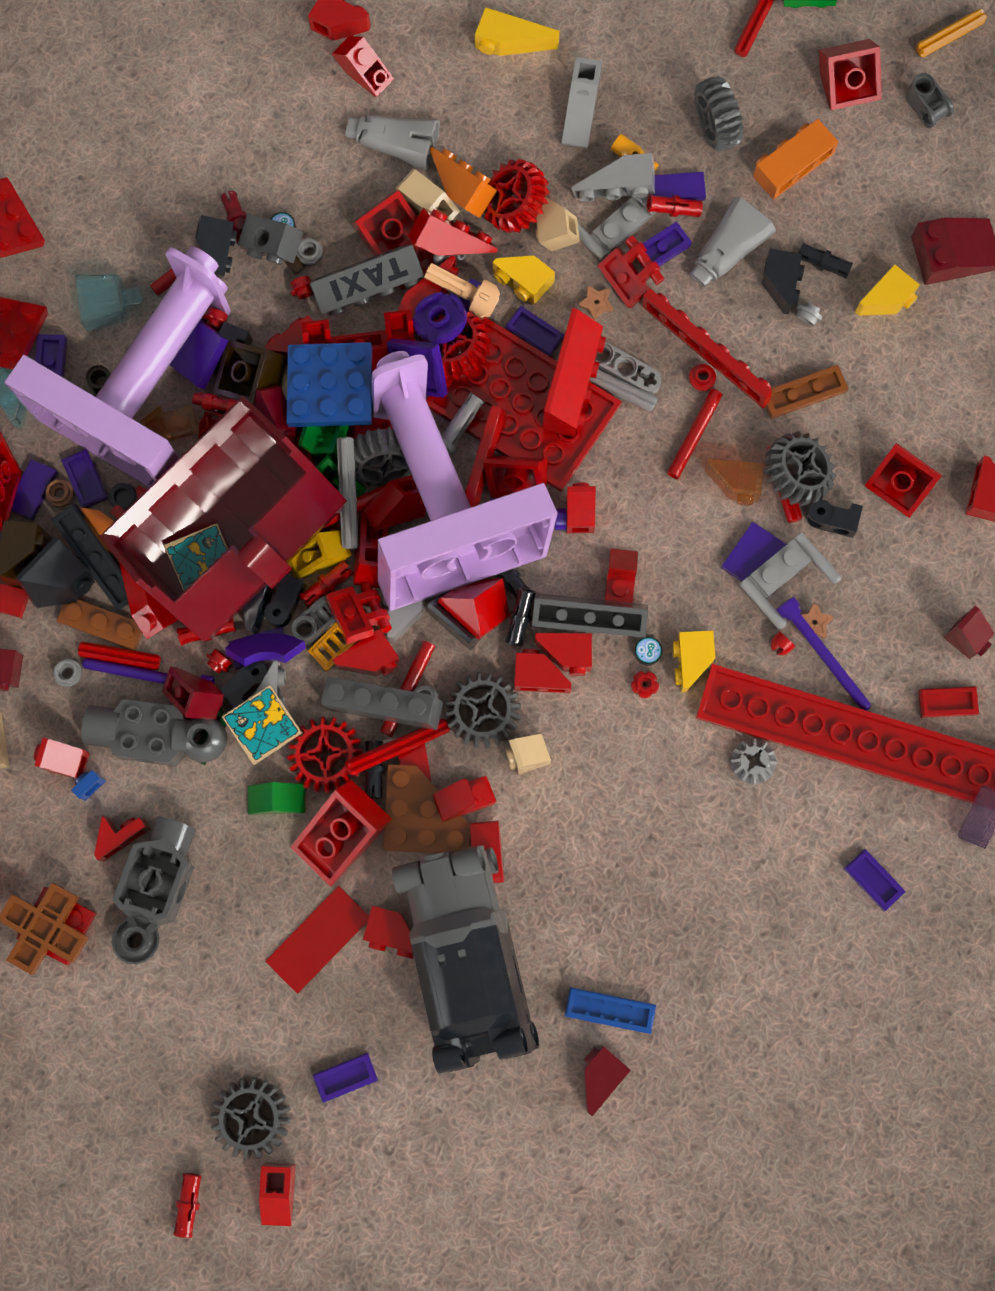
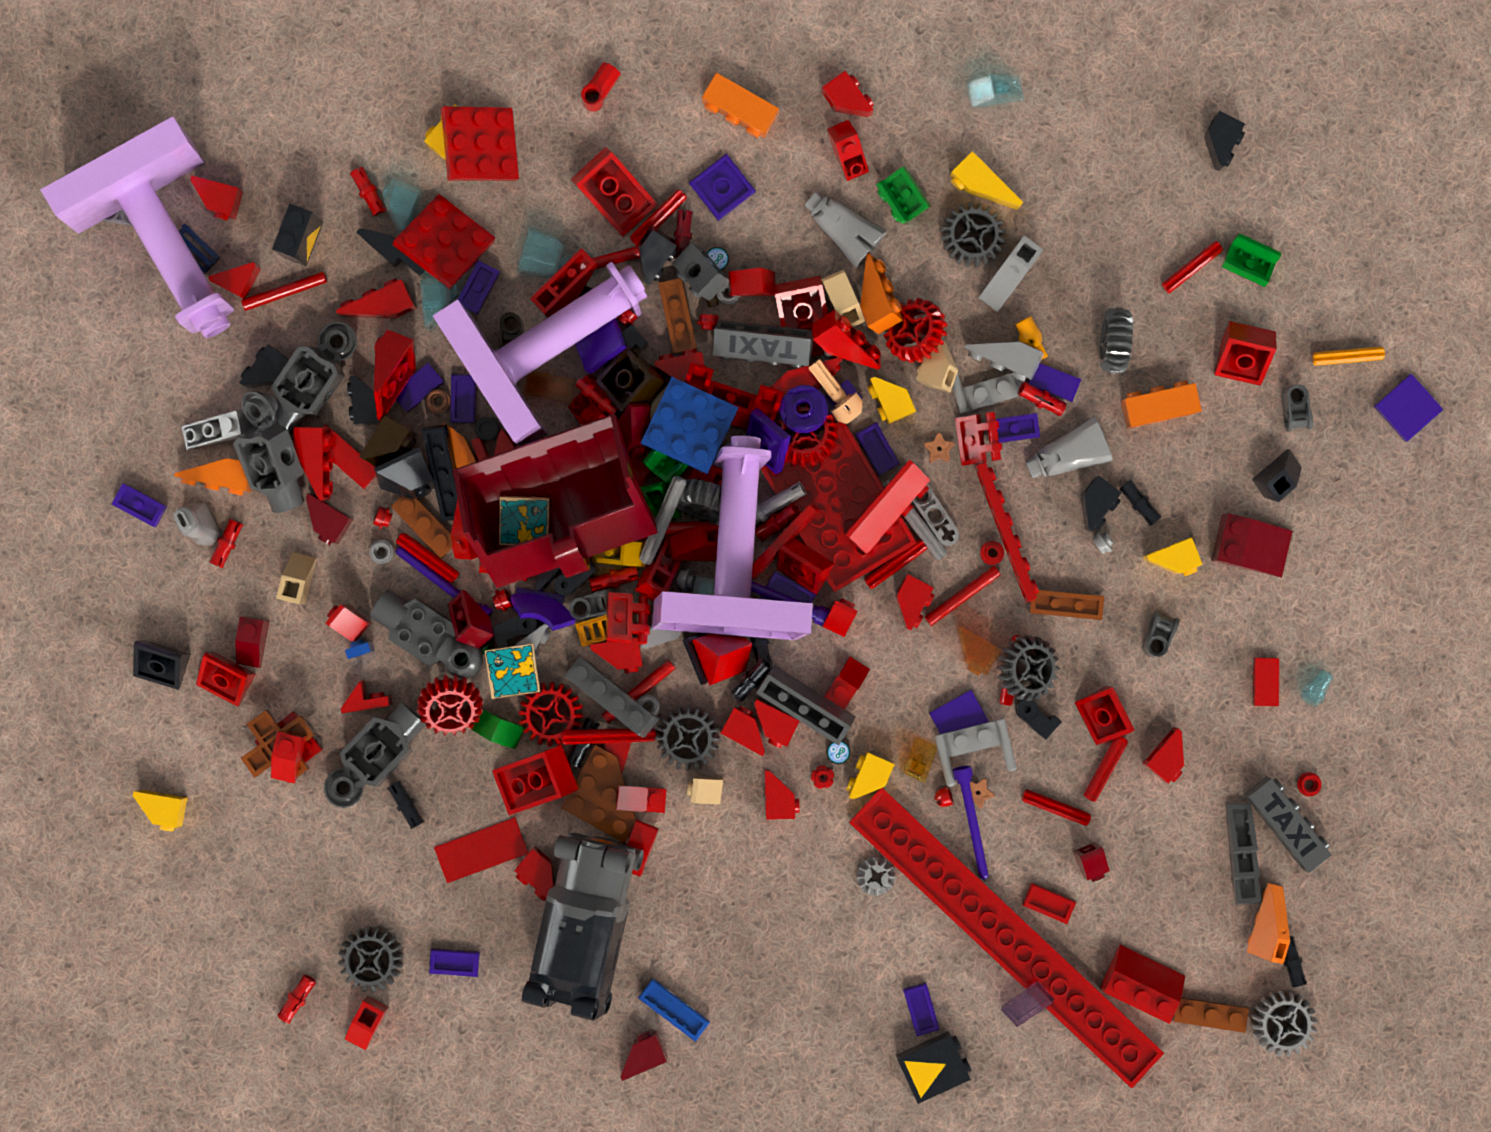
camera: 20 degrees right, 10 degrees up
none -> red slope [271,730,307,784]
none -> red plate [373,507,393,530]
none -> black pin [387,780,425,829]
none -> red gear [417,674,483,736]
none -> red slope [530,248,598,317]
none -> red slope [570,147,658,237]
none -> red piece [581,62,621,111]
none -> red axle [630,189,687,246]
none -> dark orange plate [658,278,697,354]
none -> dark purple tile [689,153,756,221]
none -> orange brick [702,73,779,138]
none -> red slope [728,267,775,296]
none -> red pin [755,503,801,541]
none -> red slope [765,769,800,820]
none -> red axle [864,539,927,589]
none -> green bracket [876,166,931,224]
none -> red slope [895,574,935,630]
none -> black brick [896,1031,972,1104]
none -> clear yellow slope [900,737,937,783]
none -> dark grey gear [941,202,1006,268]
none -> red axle [1021,789,1091,826]
none -> red axle [1084,736,1128,802]
none -> dark grey piece [1142,610,1180,658]
none -> black slope [1252,449,1302,502]

